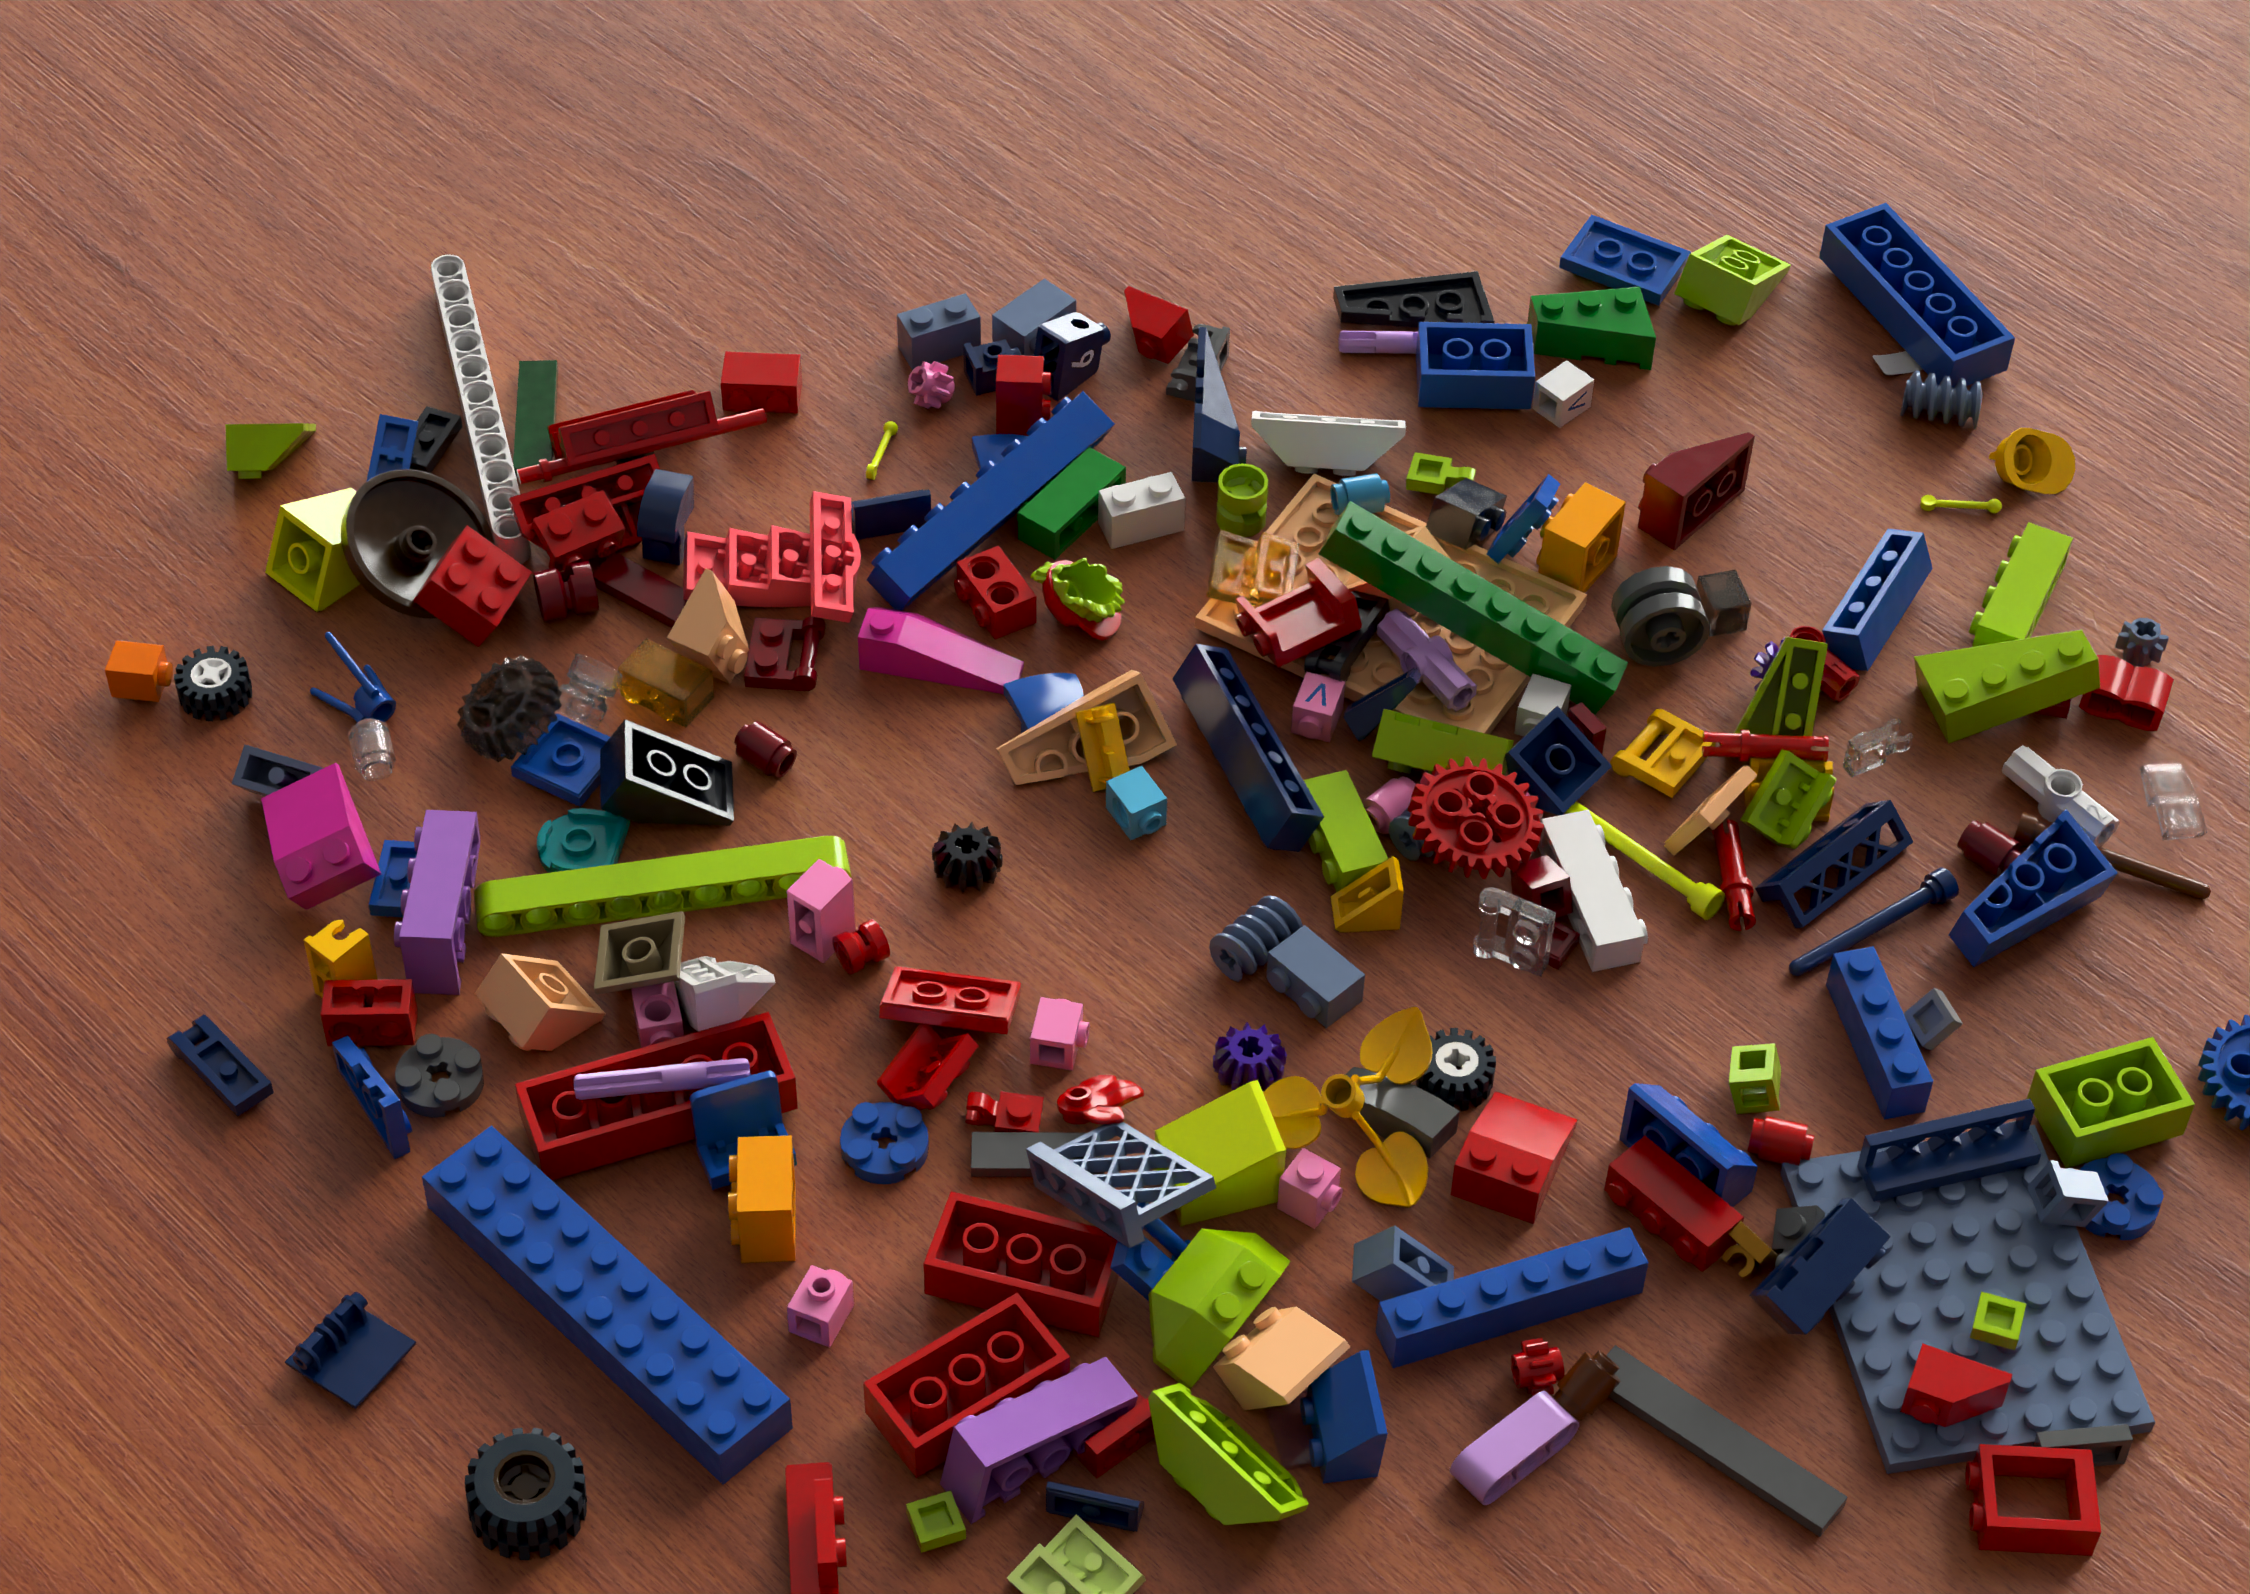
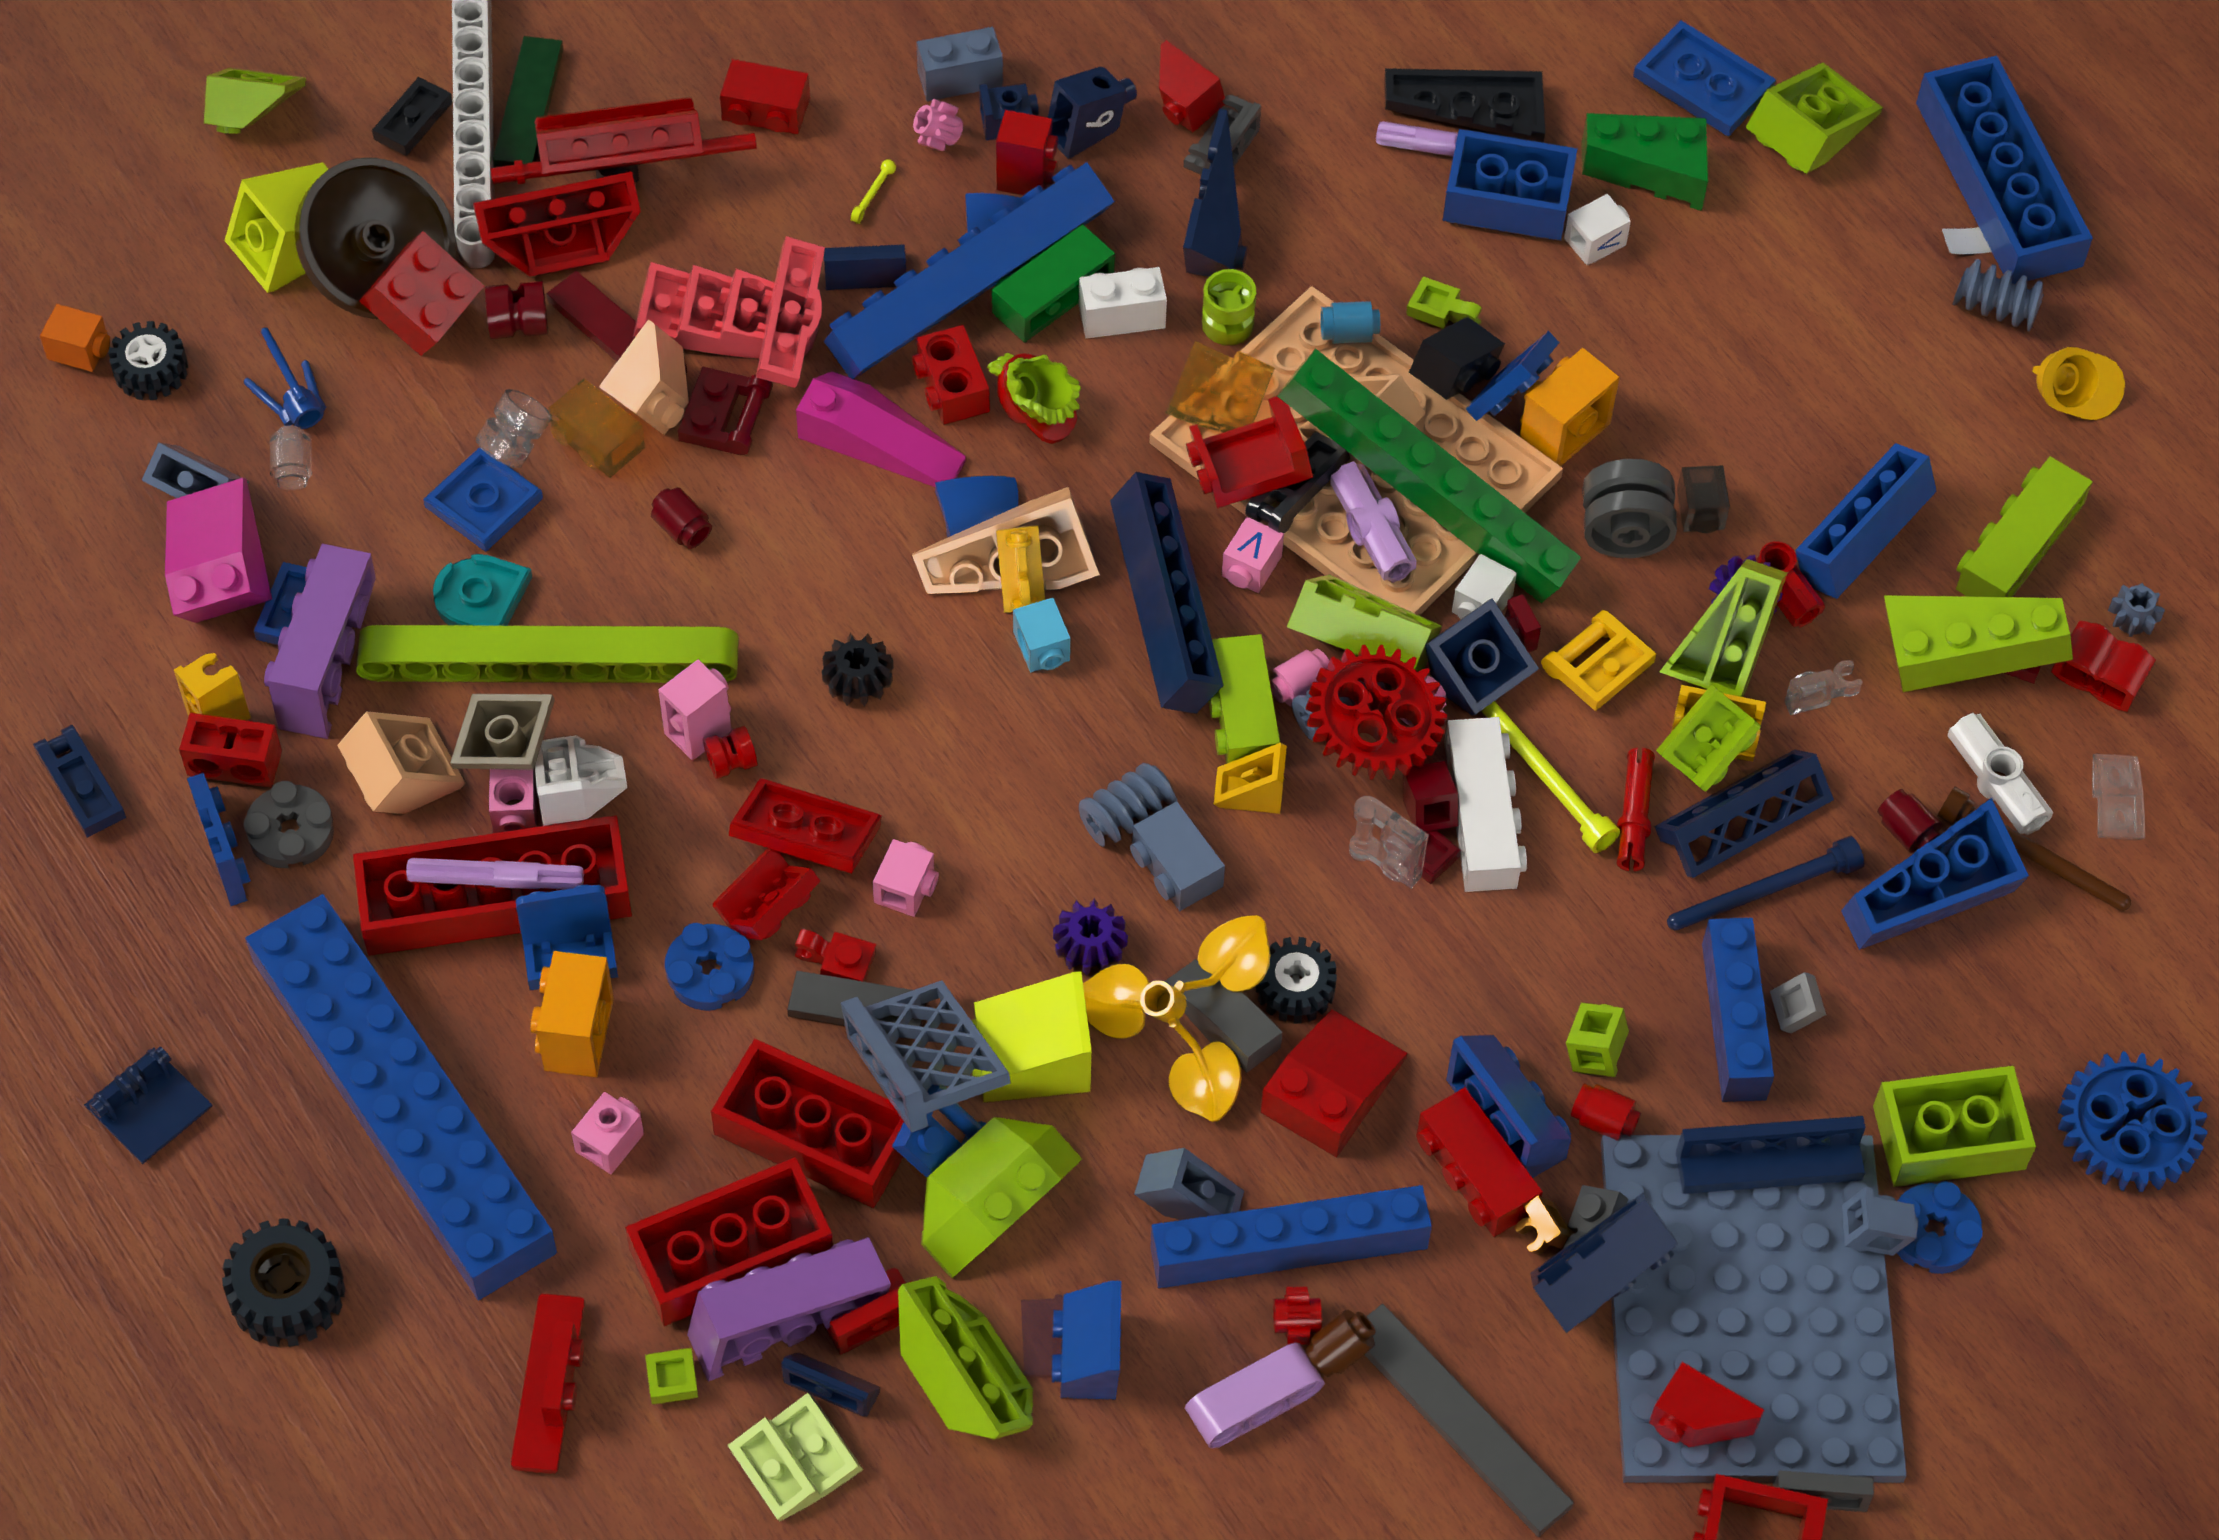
camera: 10 degrees right, 10 degrees up
blue hinge [366,414,418,482] -> none
clear smoke gear [457,655,562,762] -> none
red bracket [532,490,625,572] -> none
black slope [600,719,734,826] -> none
dark blue brick [637,469,694,565] -> none
sand blue brick [992,278,1077,356] -> none
red plate [1057,1074,1144,1124] -> none
light nougat slope [1213,1306,1350,1411] -> none
white wedge [1251,411,1406,476] -> none
bright pink brick [1277,1148,1343,1229] -> none
dark blue slope [1343,668,1421,742] -> none
dark red slope [1638,432,1755,551] -> none
light nougat plate [1664,765,1757,856] -> none
red pin [1702,729,1829,762] -> none
neon yellow hinge [1920,495,2002,514] -> none
lime plate [1970,1291,2026,1350] -> none

